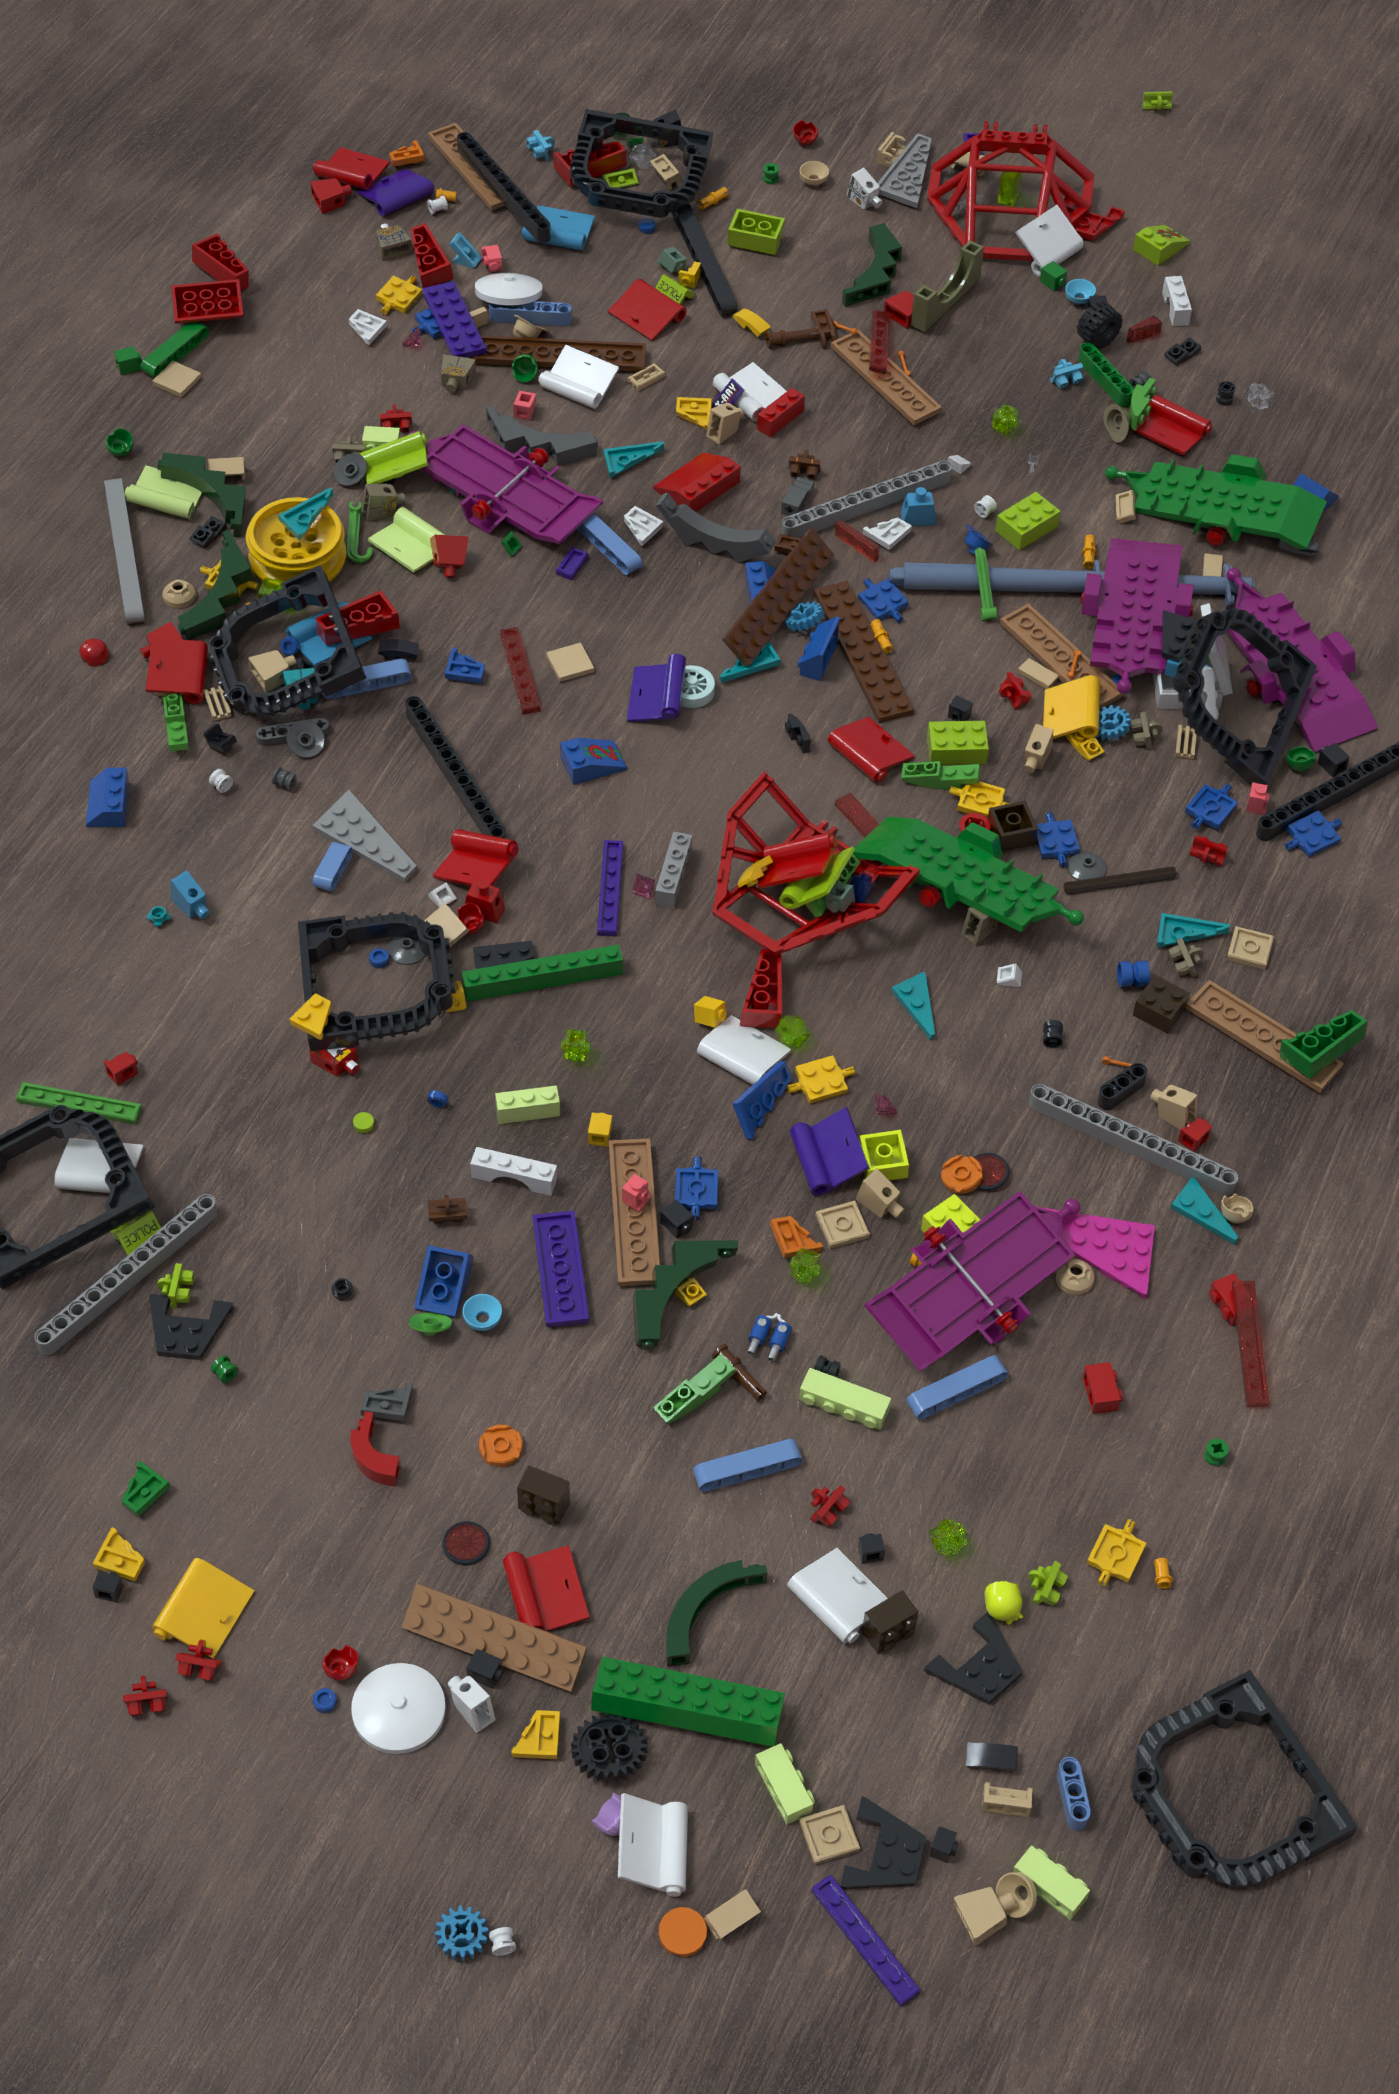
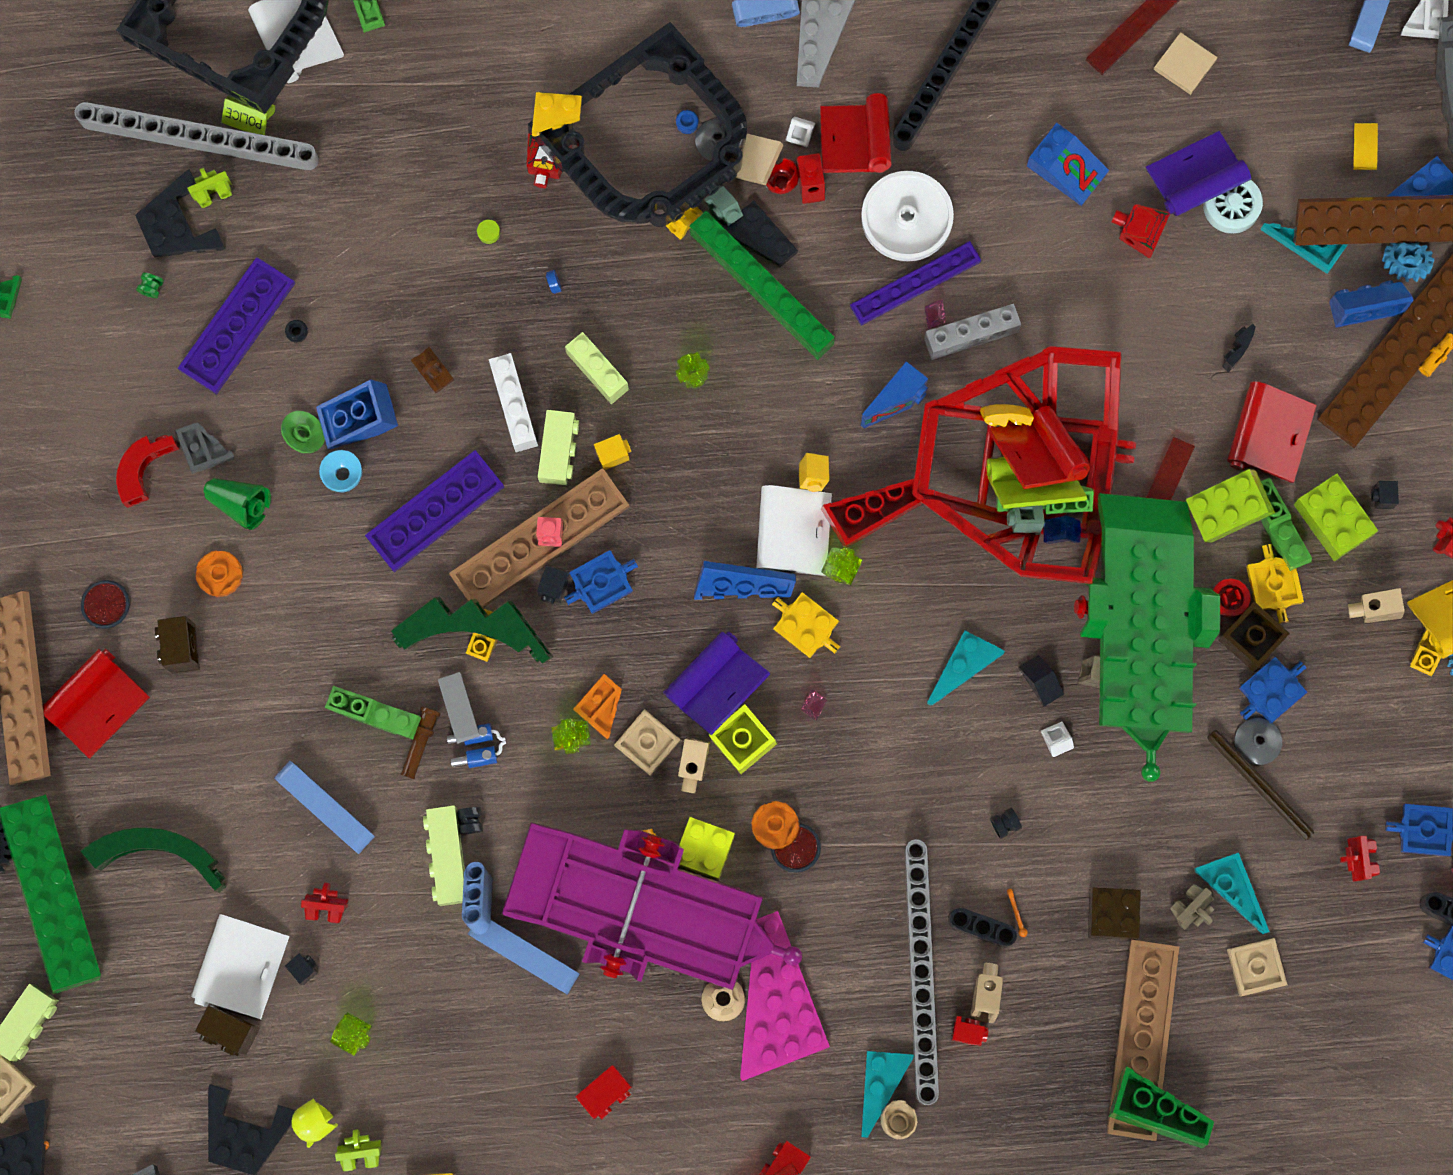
camera: 65 degrees right, 25 degrees up
blue wheel [1117,961,1150,987] -> none
none -> dark purple plate [178,257,295,395]
none -> green cone [203,478,271,530]
none -> light grey tile [438,672,480,744]
none -> medium blue beam [462,862,493,935]
none -> yellowish green brick [538,410,579,486]
none -> sand green brick [705,186,743,226]
none -> white dish [861,171,954,261]
none -> blue slope [861,362,928,428]
none -> black slope [1018,655,1064,707]
none -> red torso [1111,204,1170,258]
none -> lime brick [1186,469,1275,543]
none -> yellow slope [1353,123,1378,170]

